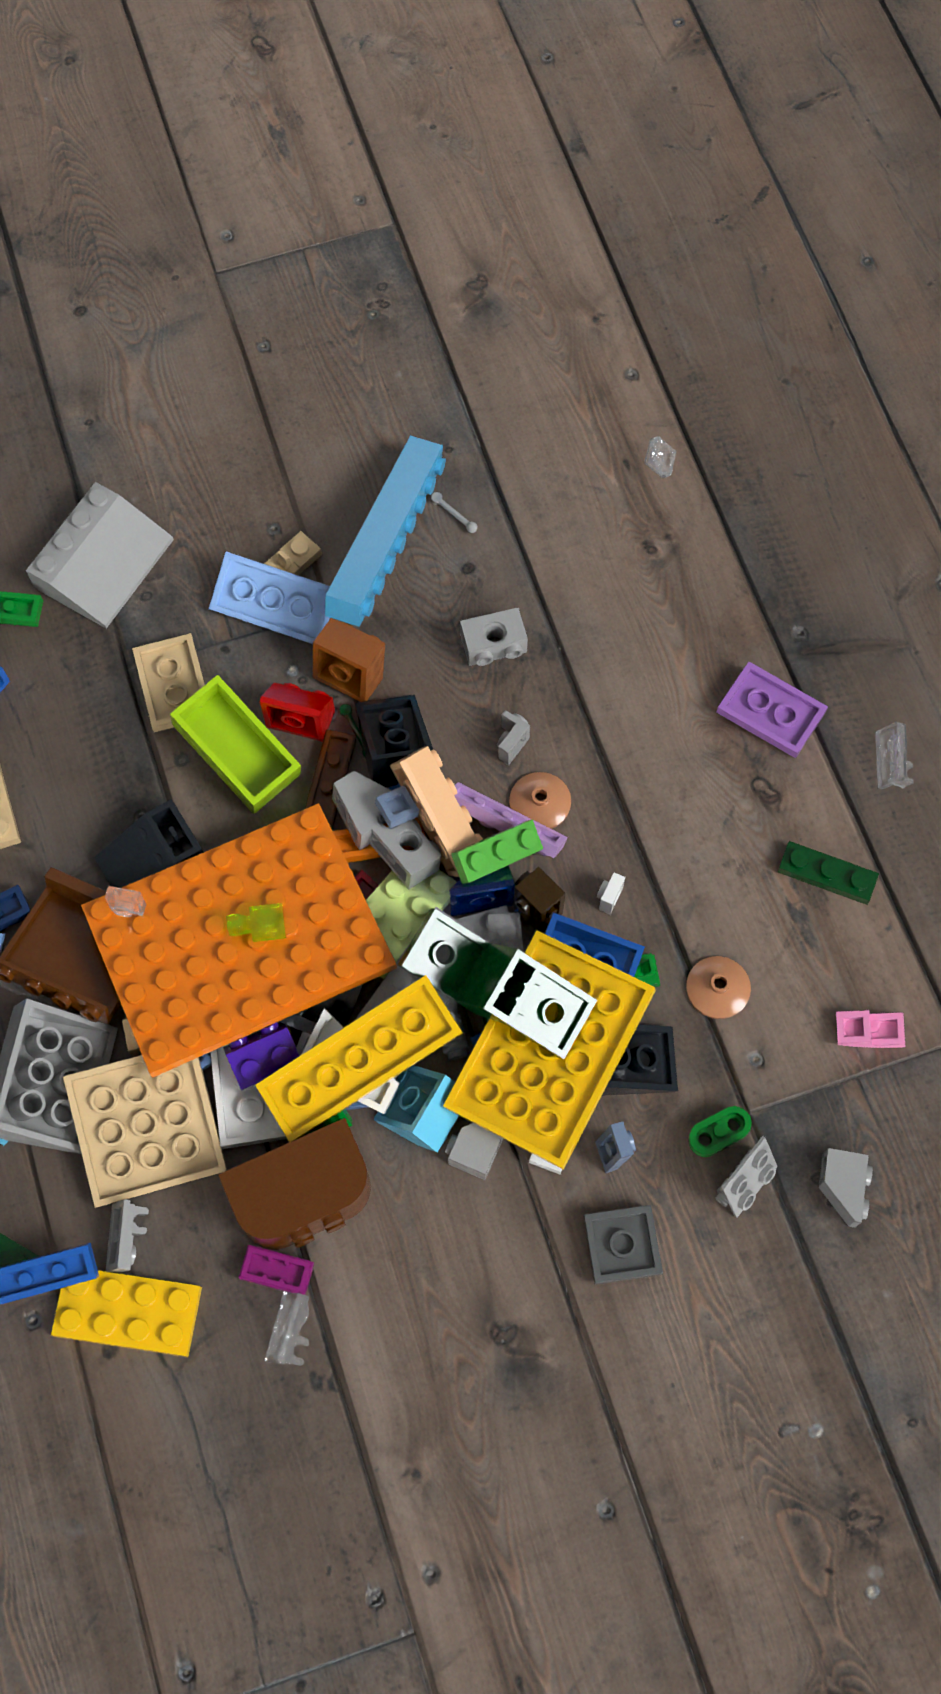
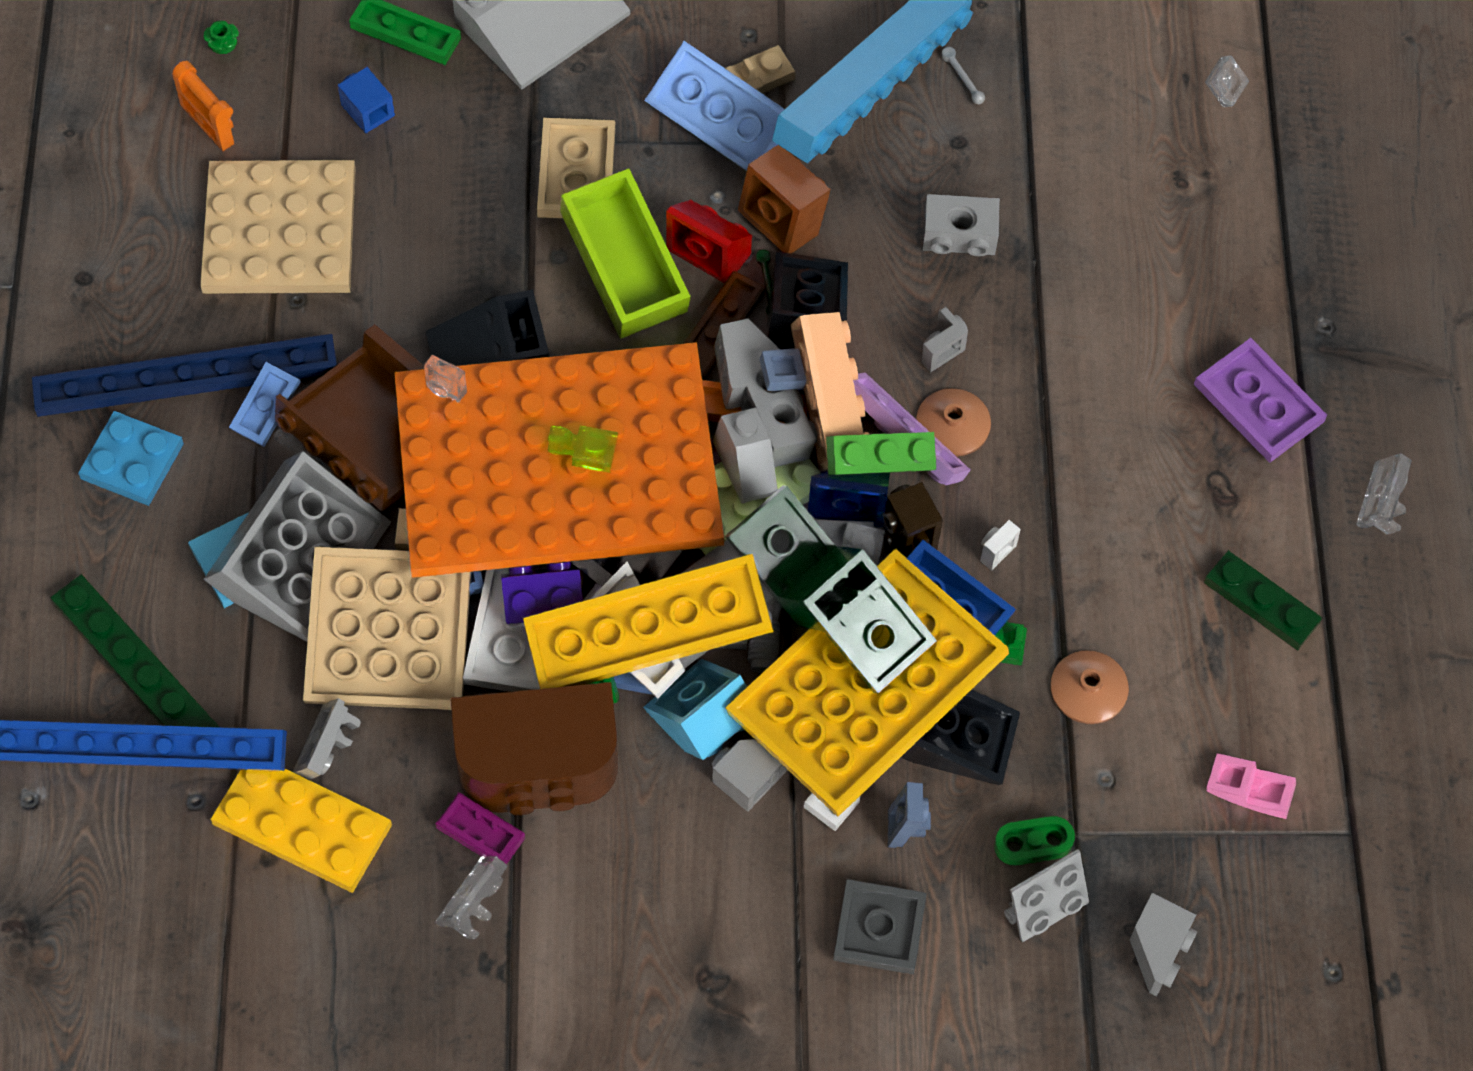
camera: 15 degrees right, 5 degrees down
none -> light grey slope [713,408,778,503]

